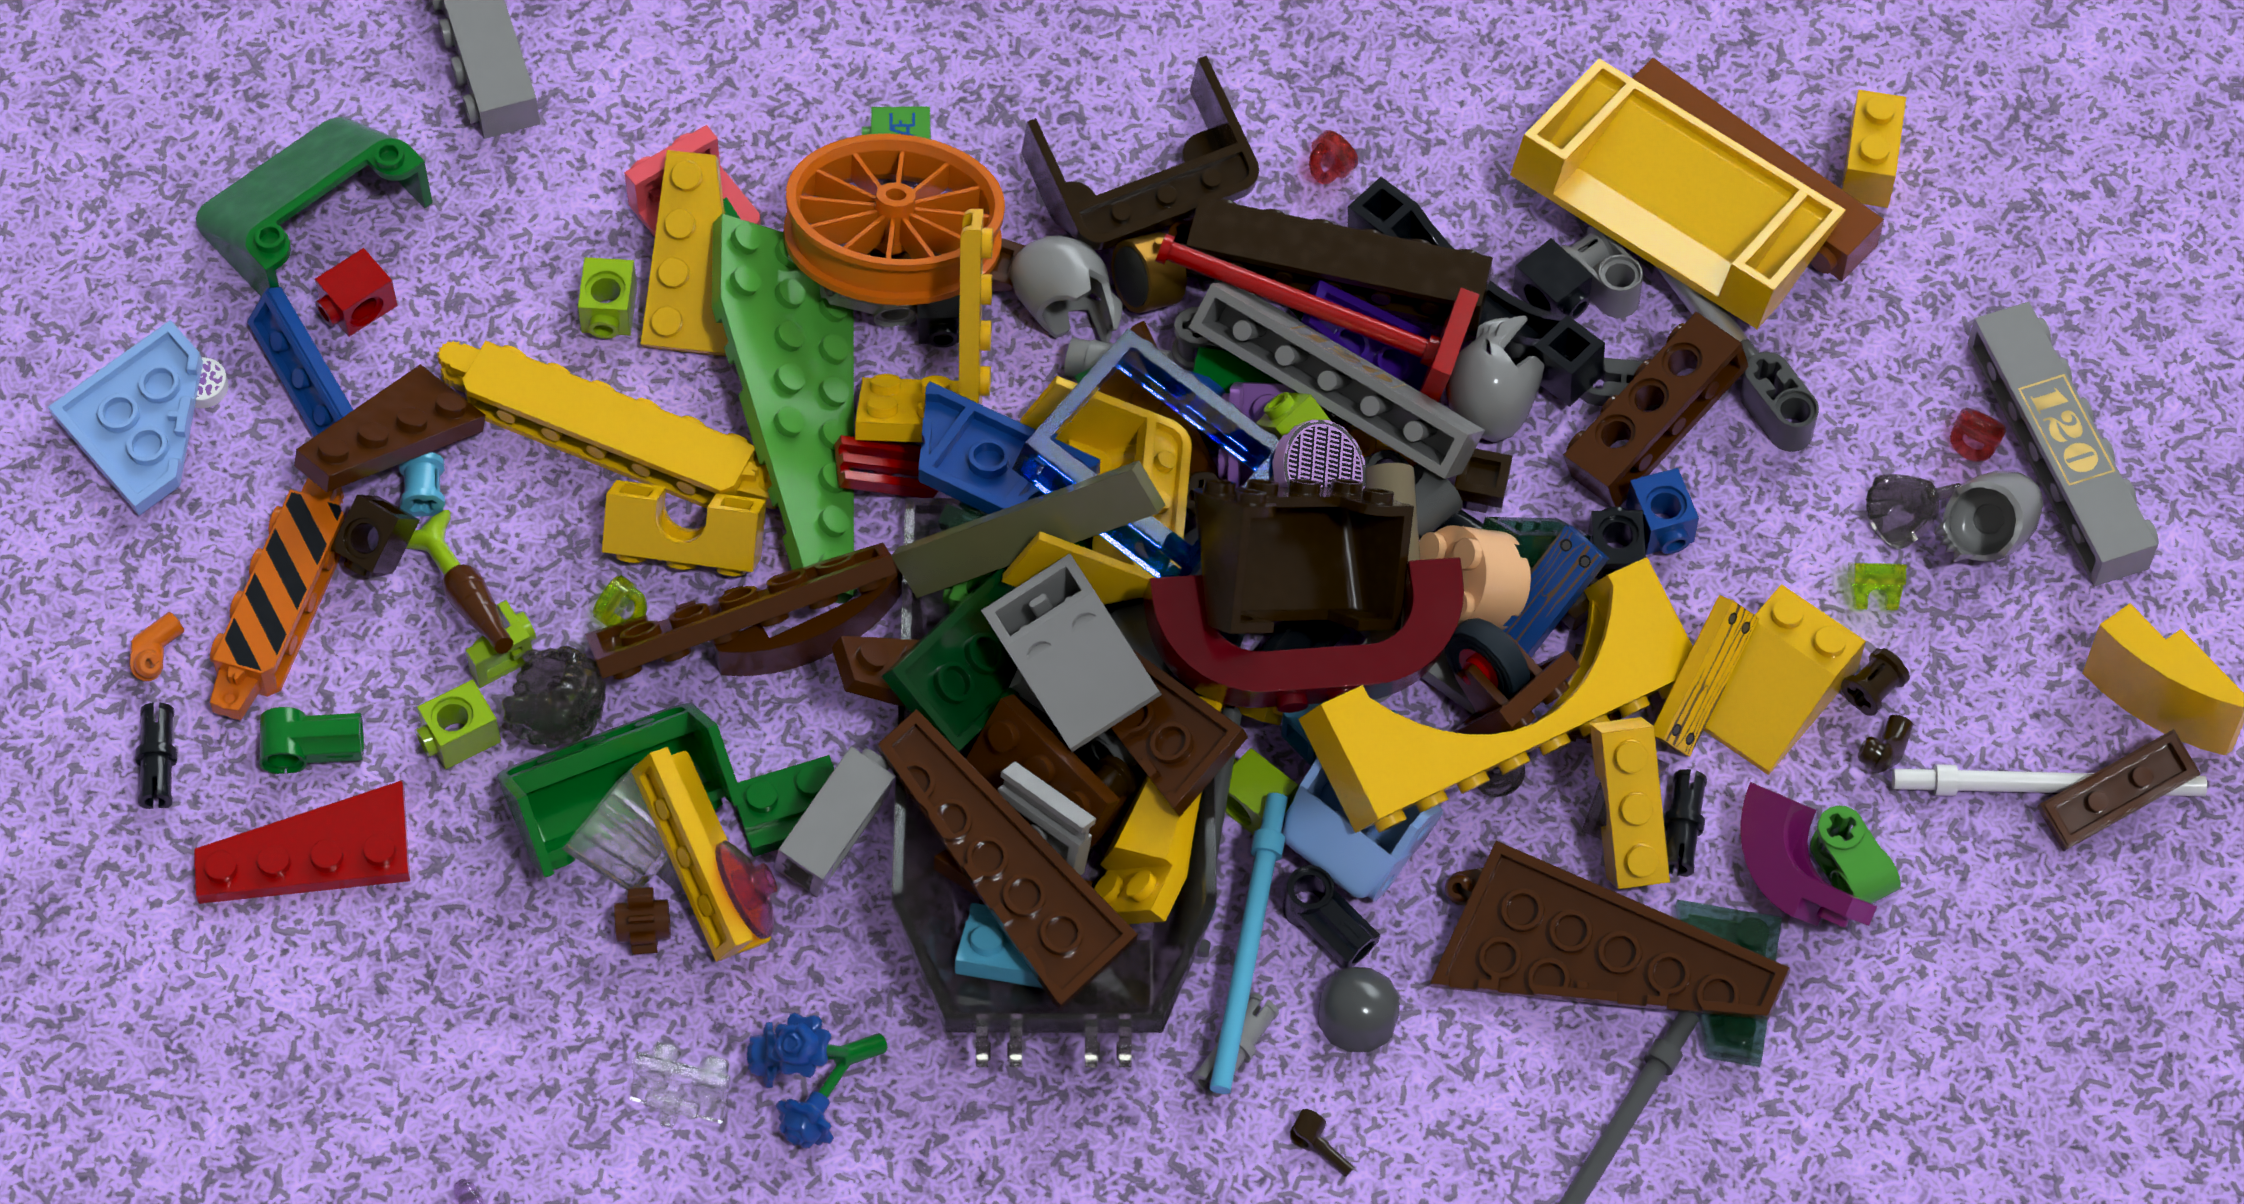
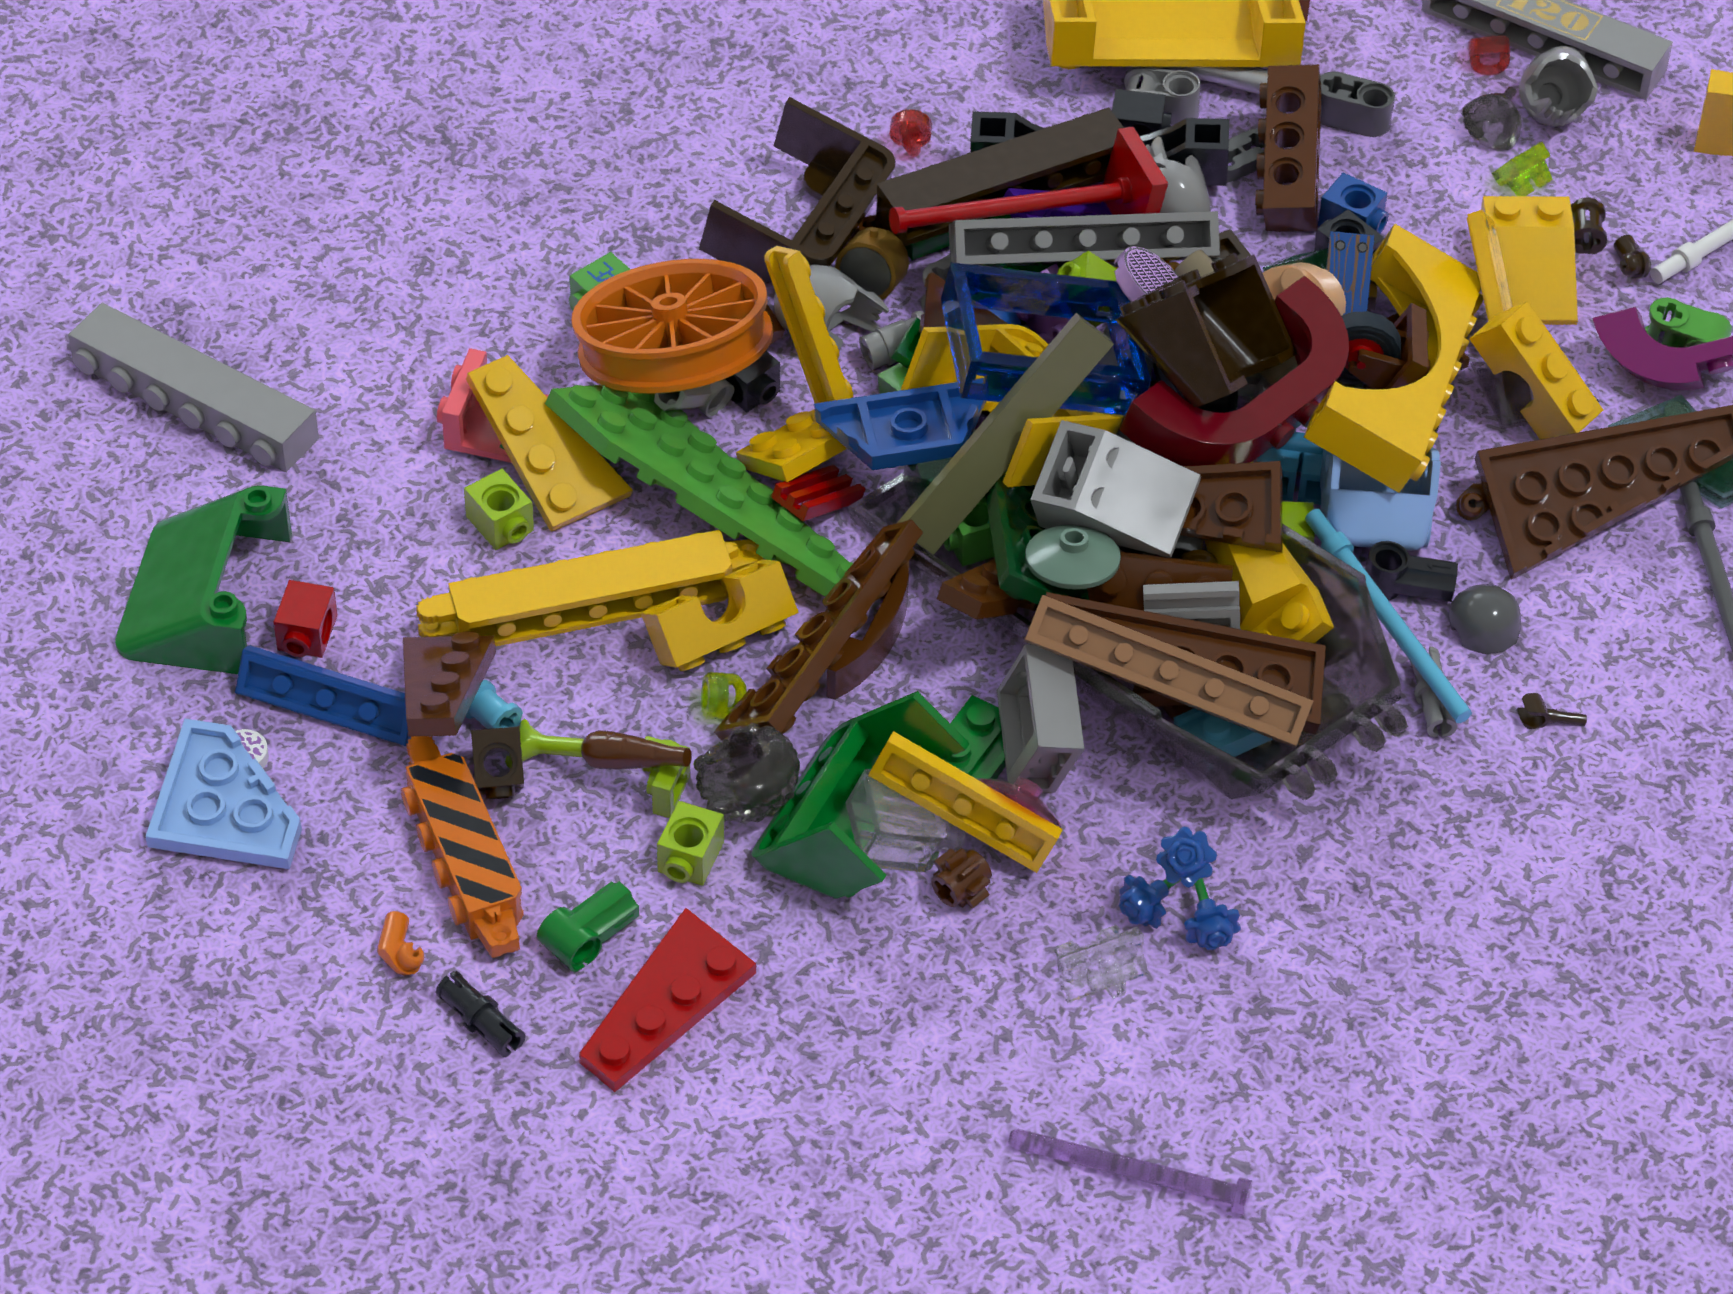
camera: 40 degrees left, 10 degrees down
none -> medium nougat plate [1024,595,1313,747]
none -> sand green dish [1025,525,1121,589]

